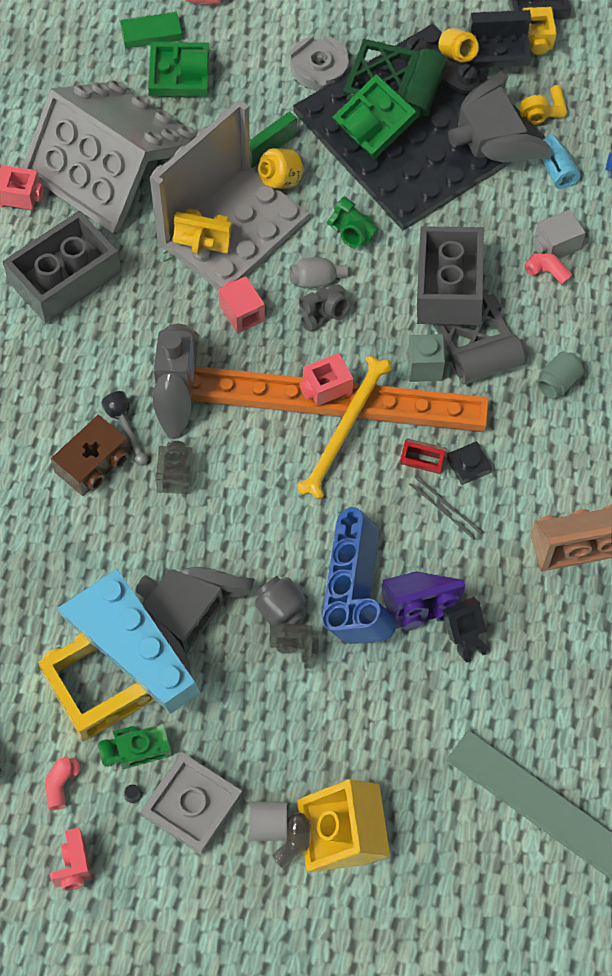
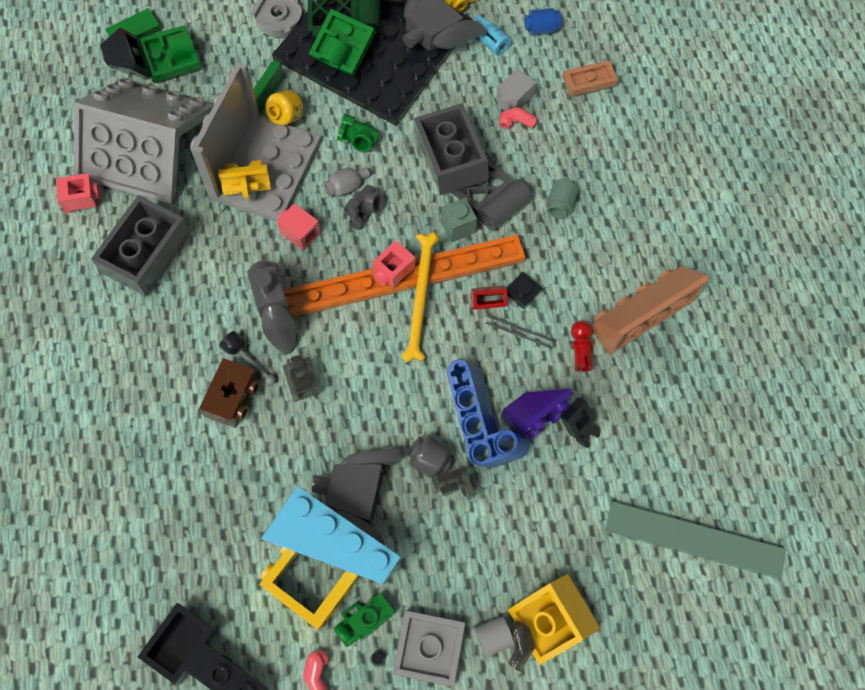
camera: 25 degrees left, 5 degrees up
none -> black slope [100,27,152,78]
none -> red pin [570,320,593,372]

